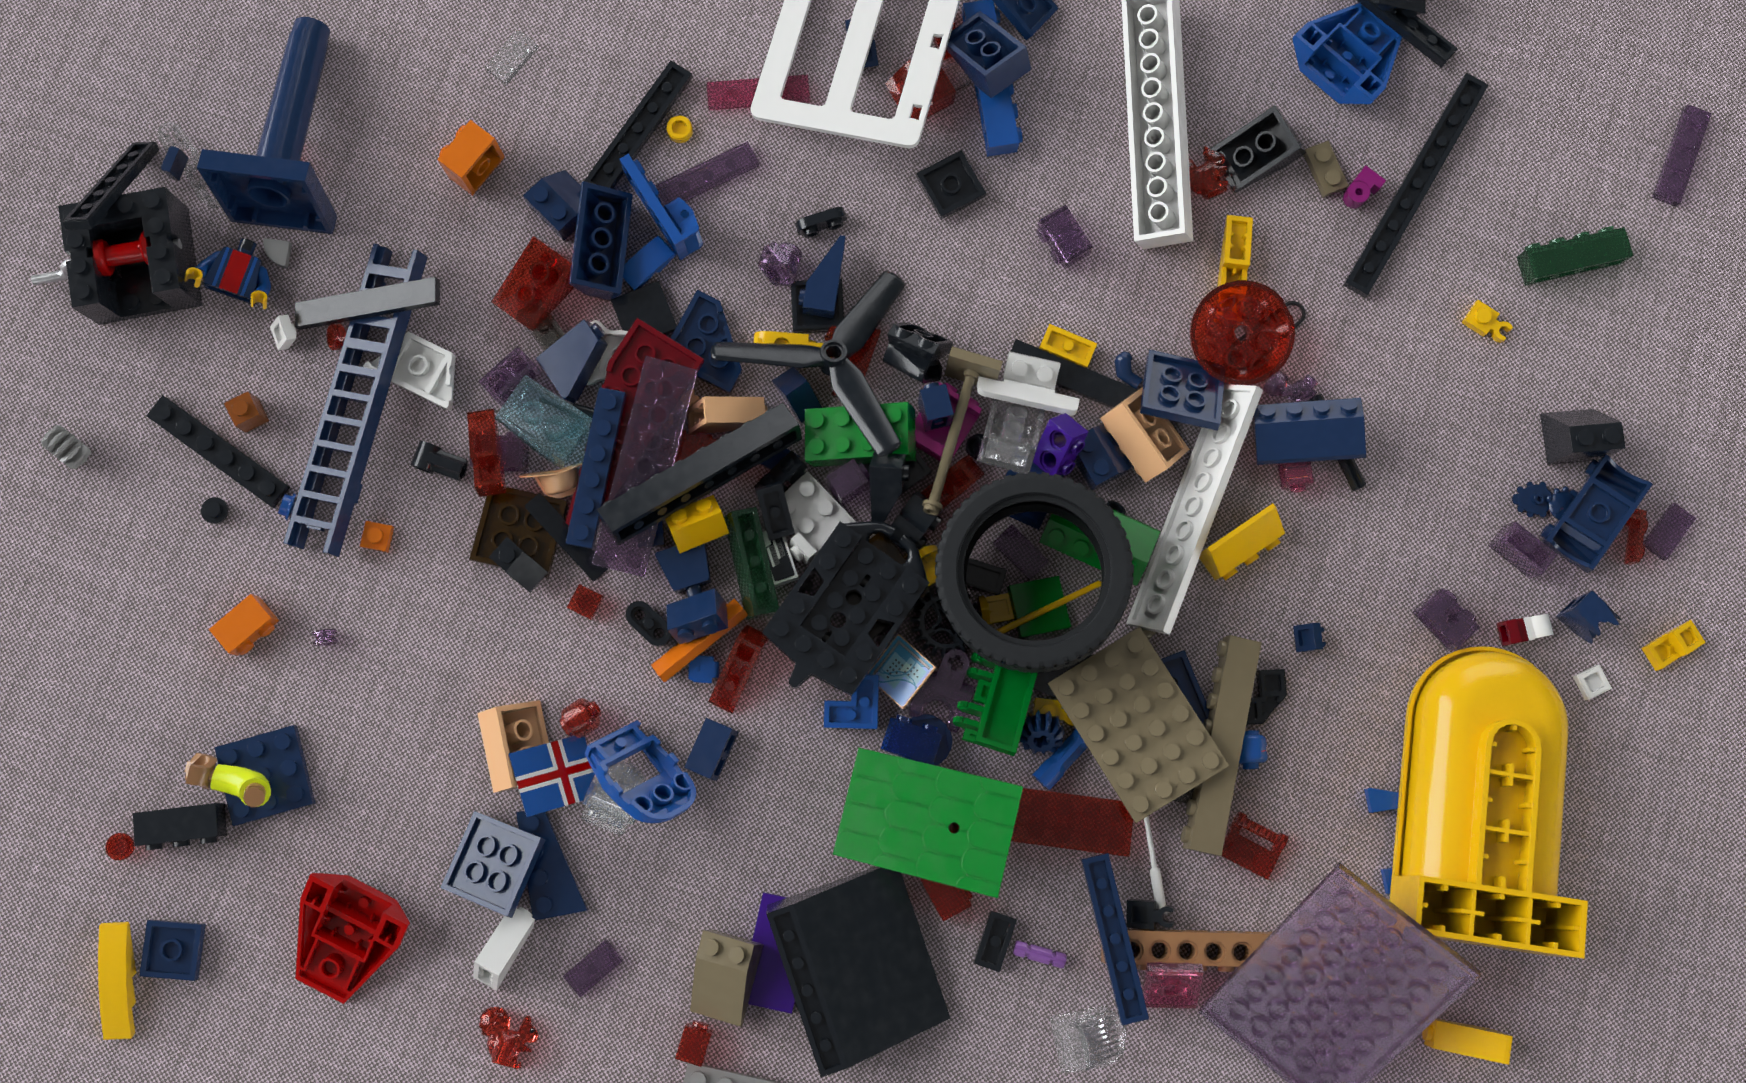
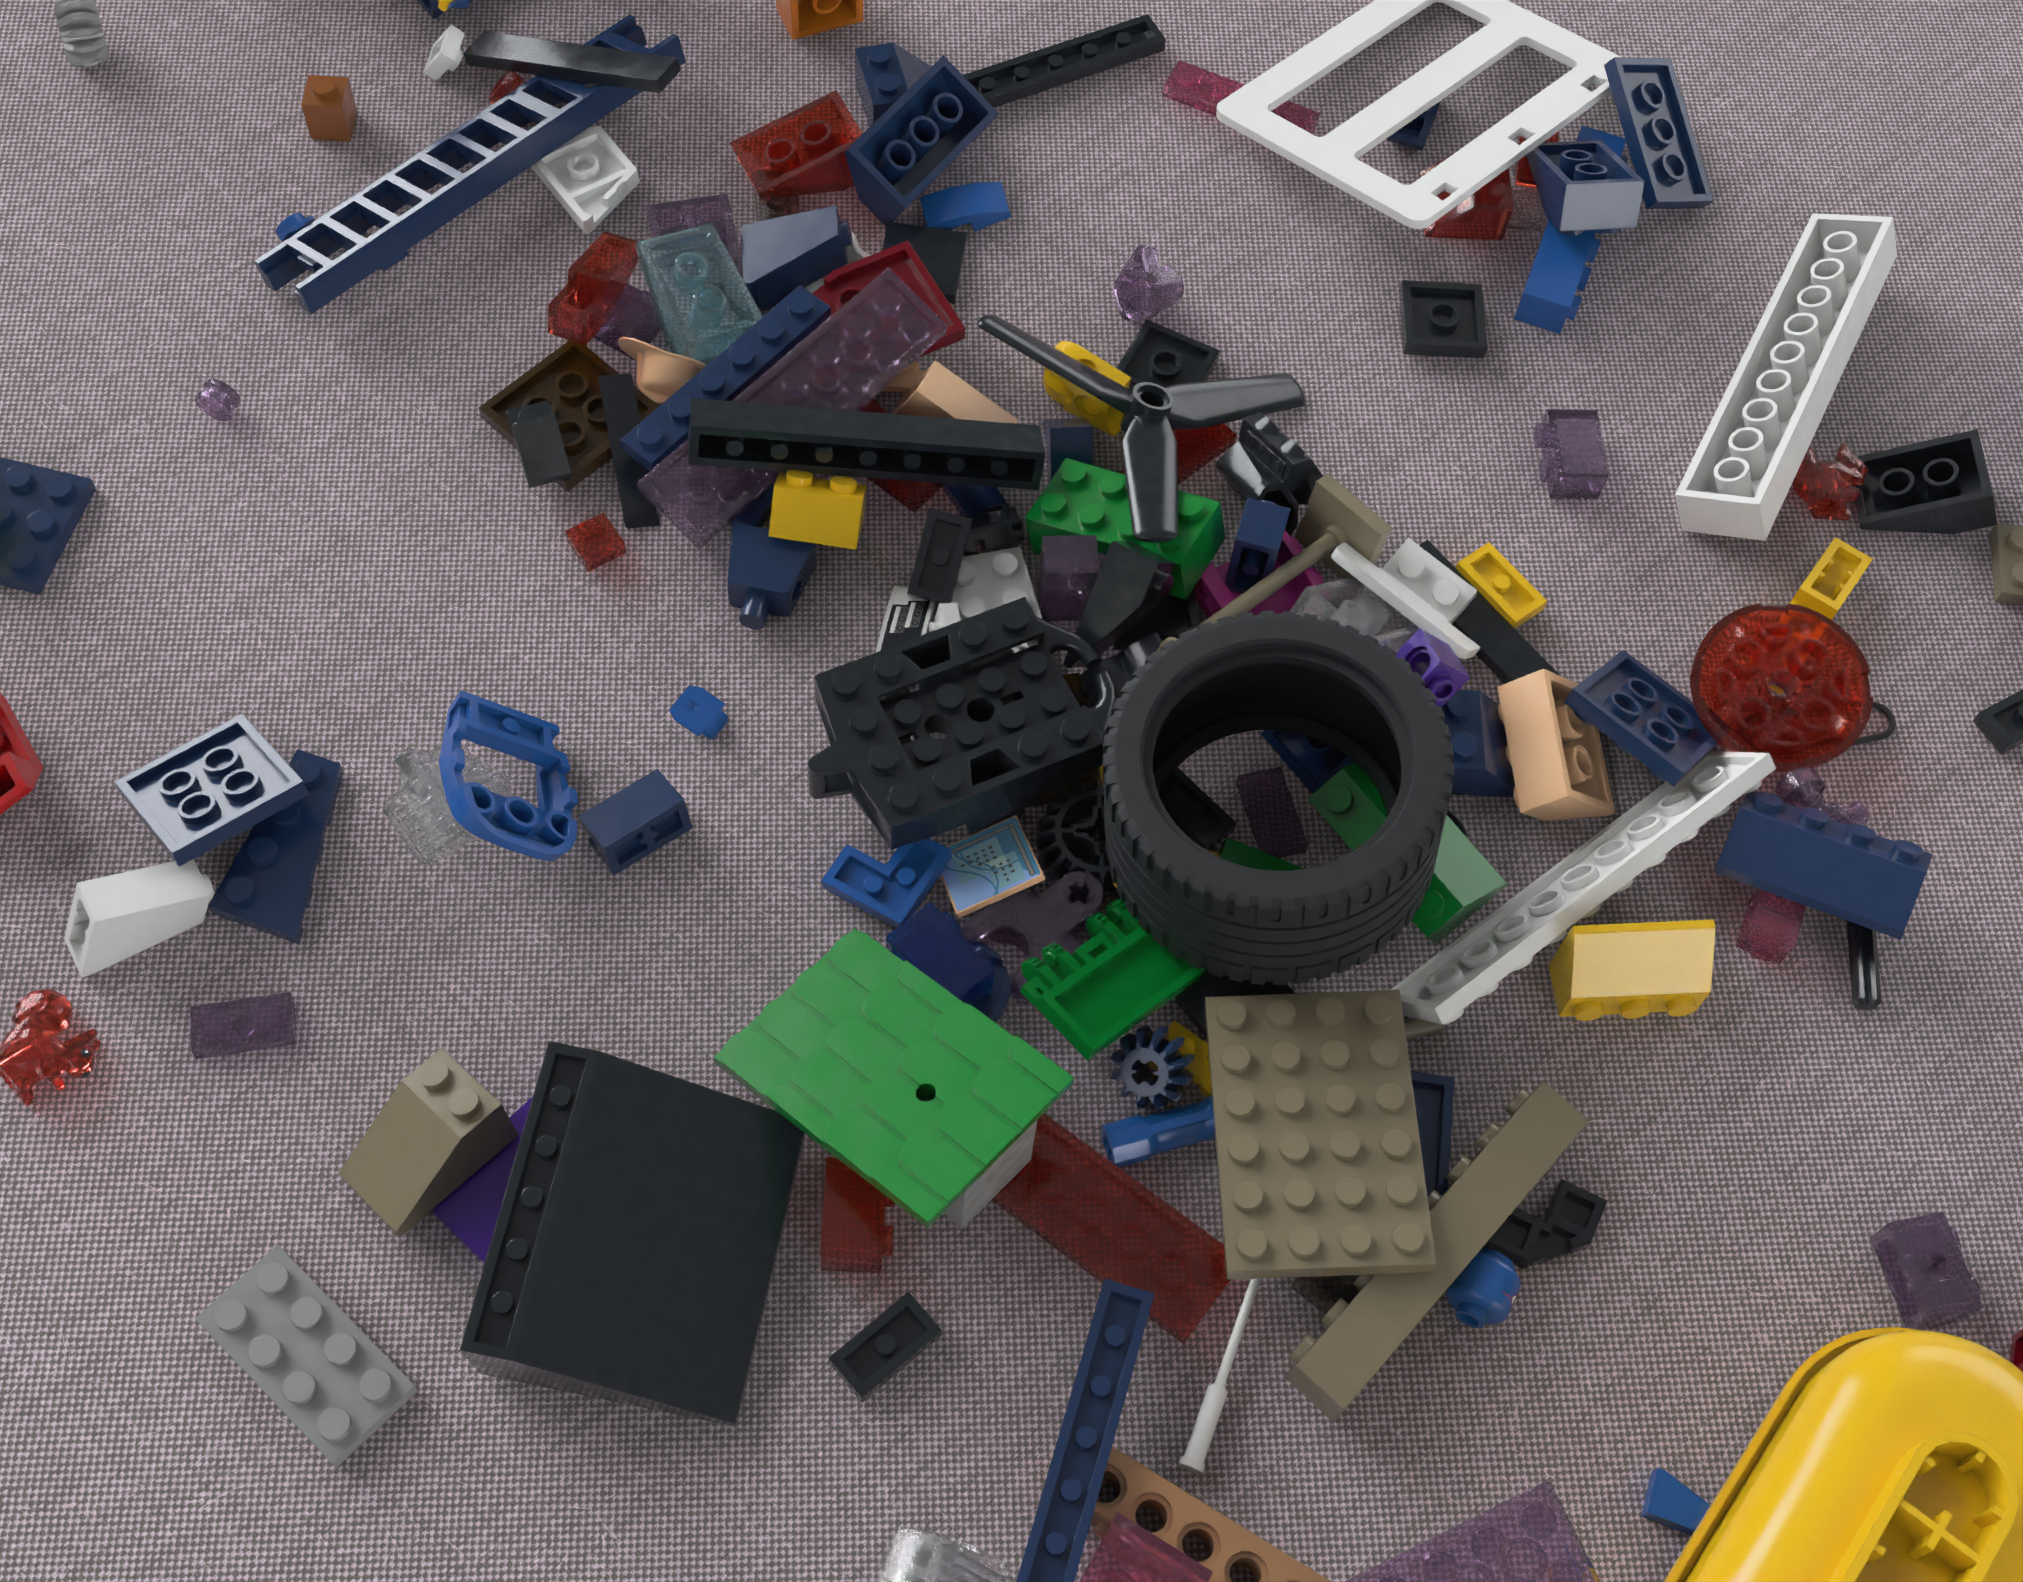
camera: 30 degrees right, 20 degrees down
black plate [146,395,290,508] -> none
black plate [201,497,229,524] -> none
orange brick [208,594,280,656] -> none
orange plate [360,521,394,553] -> none
black piece [410,440,468,482] -> none
light nougat slope [477,700,549,793] -> none
sticker [509,733,602,817] -> none
clear red head [559,698,601,738] -> none
blue plate [620,154,703,260] -> none
black plate [626,601,672,647] -> none
orange tile [651,598,748,682] -> none
clear purple tile [656,141,759,205] -> none
yellow tile [666,115,693,143] -> none
dark blue brick [666,588,728,644] -> none
dark blue plate [671,290,743,394] -> none
clear red brick [675,1020,714,1067] -> none
clear red slope [708,625,769,714] -> none
clear green brick [724,507,779,620] -> none
black plate [795,207,847,238] -> none
dark blue slope [799,235,845,318] -> none
medium lavender axle [1013,941,1067,968] -> none
dark blue arm [1114,351,1143,389] -> none
black plate [1126,899,1175,930] -> none
clear red plate [1221,811,1289,880] -> none
dark blue tile [1293,623,1326,652] -> none

